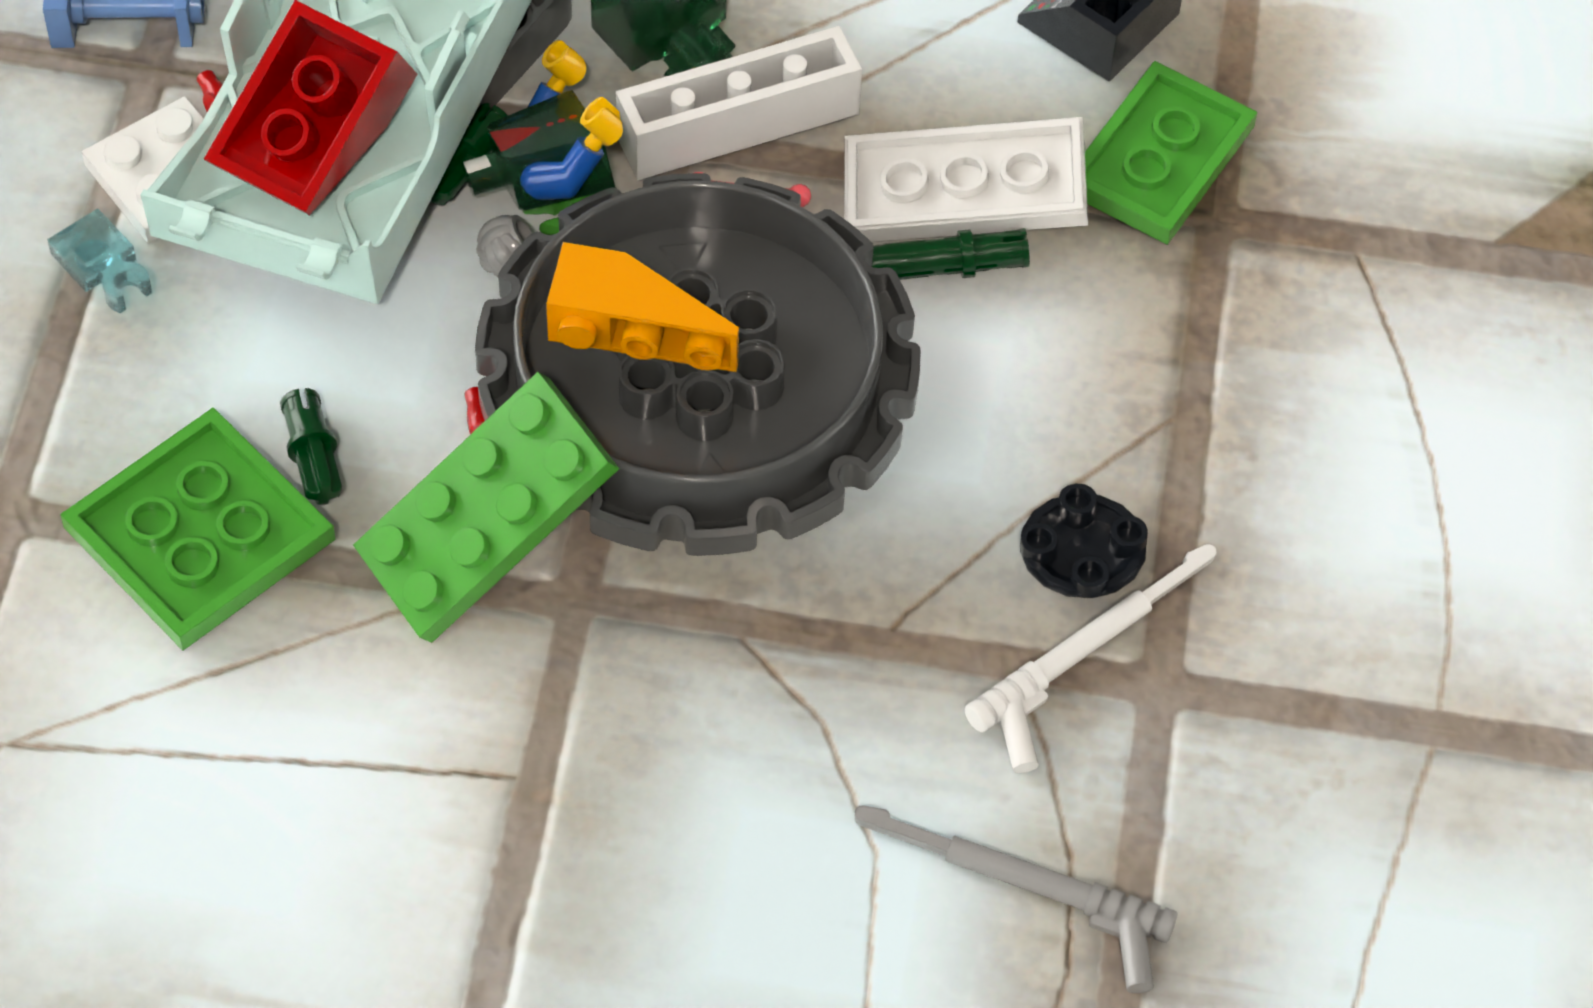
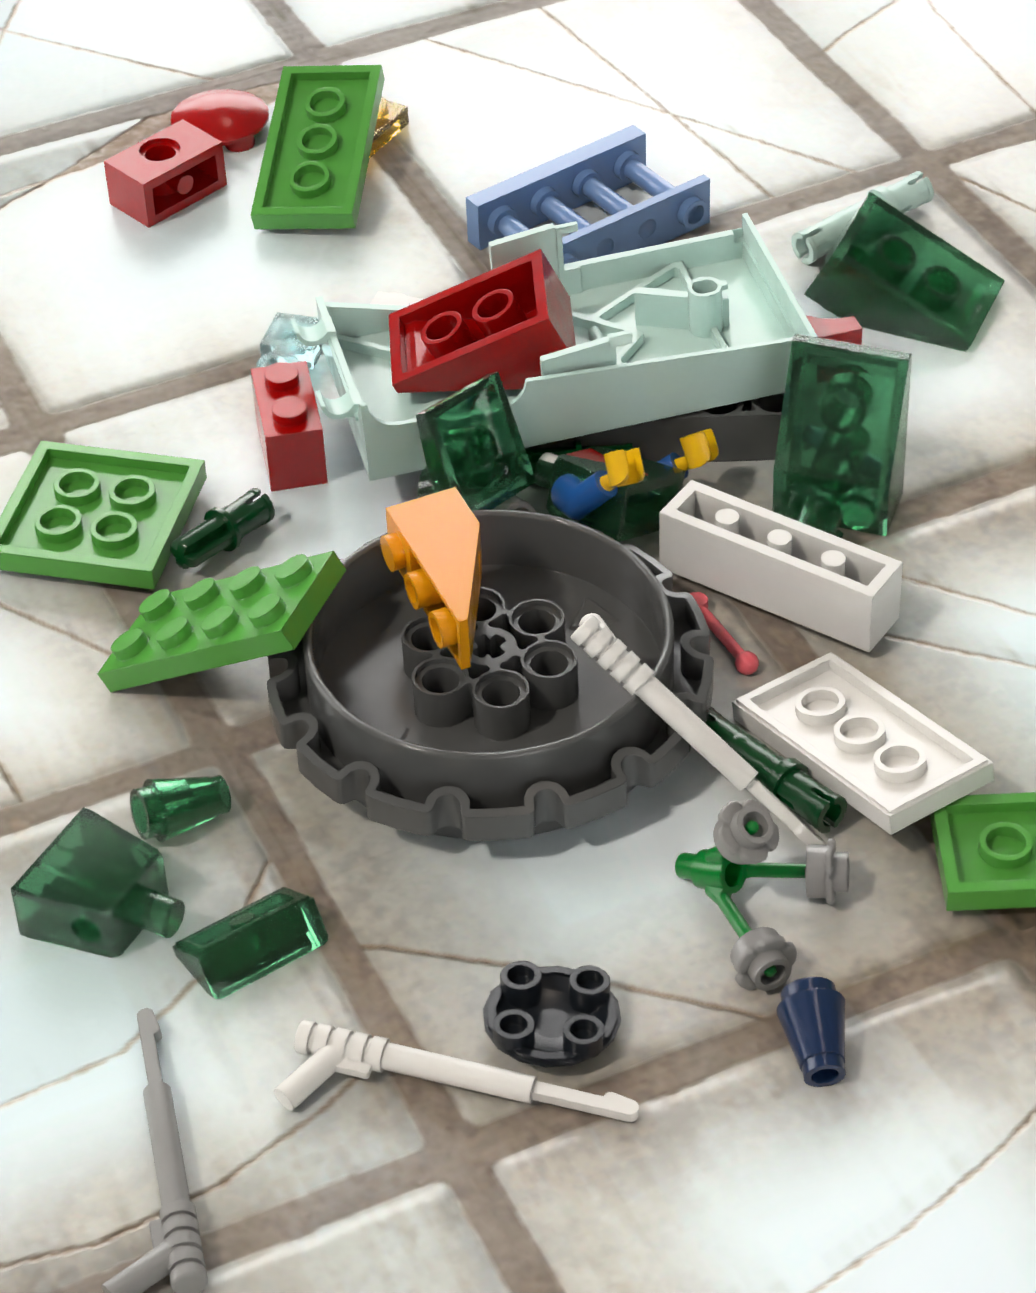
camera: 60 degrees right, 15 degrees down
none -> clear green torso [11,807,185,958]
none -> clear green cone [130,775,231,842]
none -> clear green slope [172,887,328,999]
none -> red brick [250,361,328,491]
none -> clear green slope [416,372,537,511]
none -> white piece [571,613,827,845]
none -> light grey plant [675,800,850,991]
none -> dark blue cone [776,977,846,1087]

